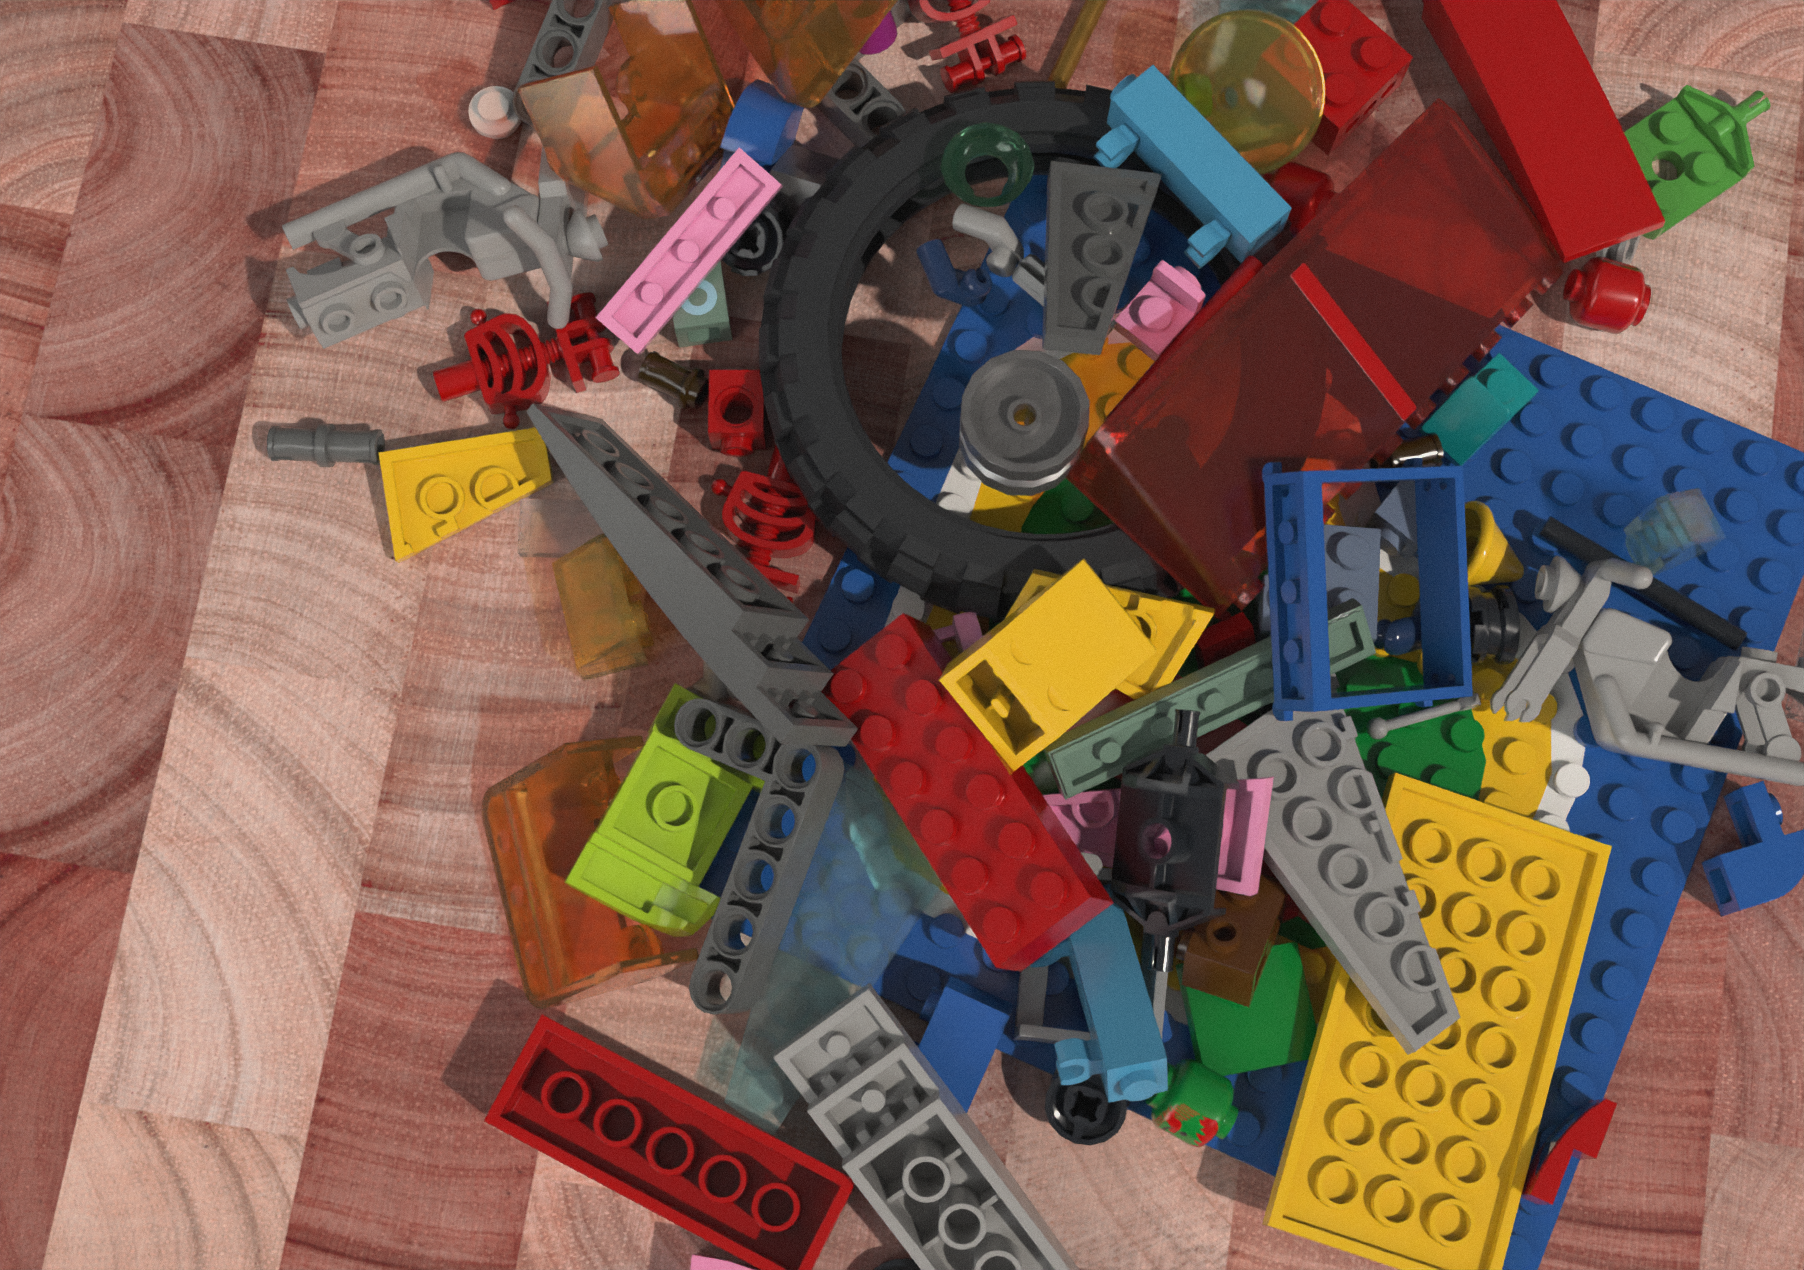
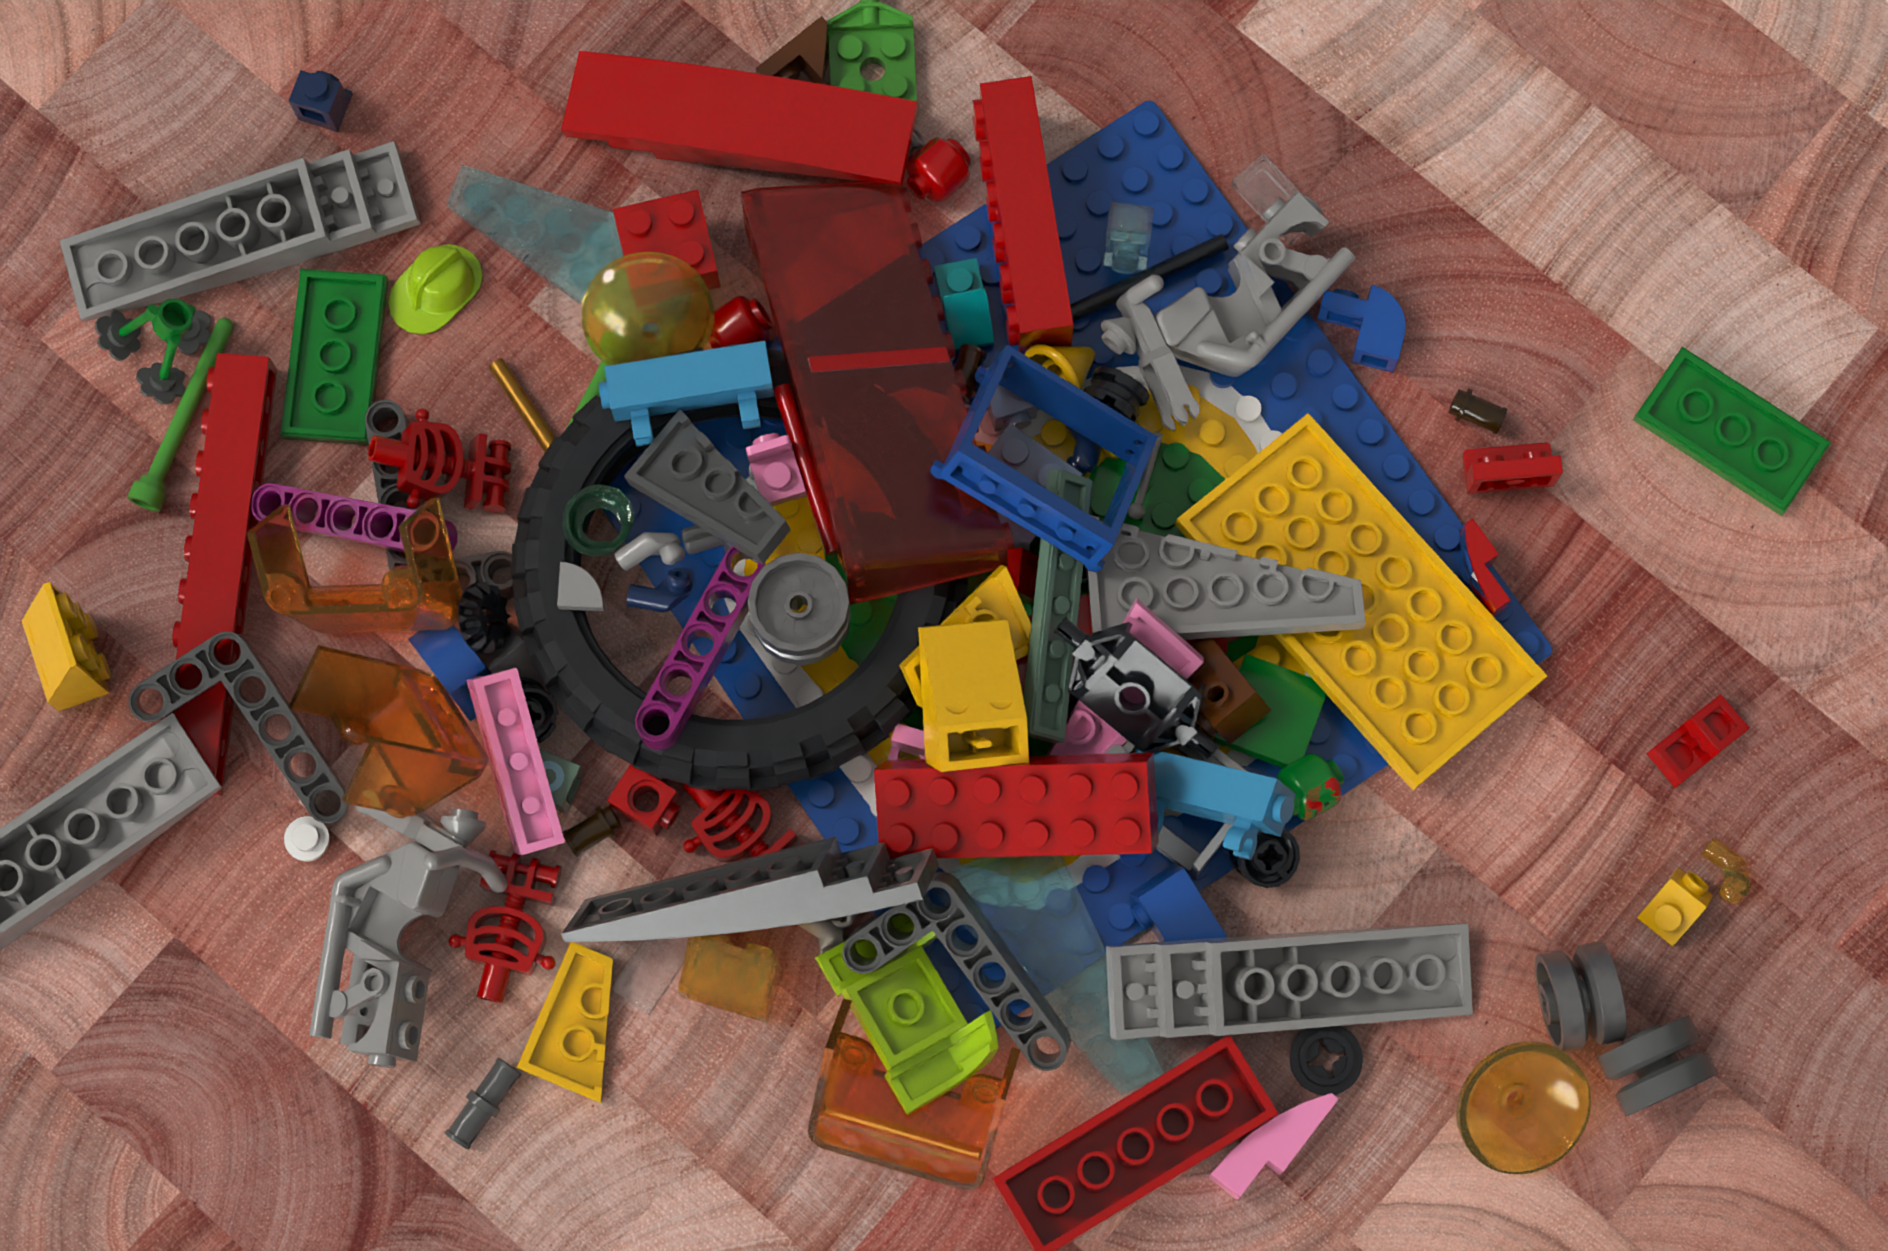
camera: 55 degrees left, 0 degrees up
none -> black gear [458,581,511,654]
none -> light grey tile [557,562,604,611]
none -> magenta beam [635,546,766,750]
none -> reddish brown slope [756,16,829,84]
none -> red brick [972,76,1073,354]
none -> dark brown pin [1448,388,1508,434]
none -> red bracket [1462,442,1563,494]

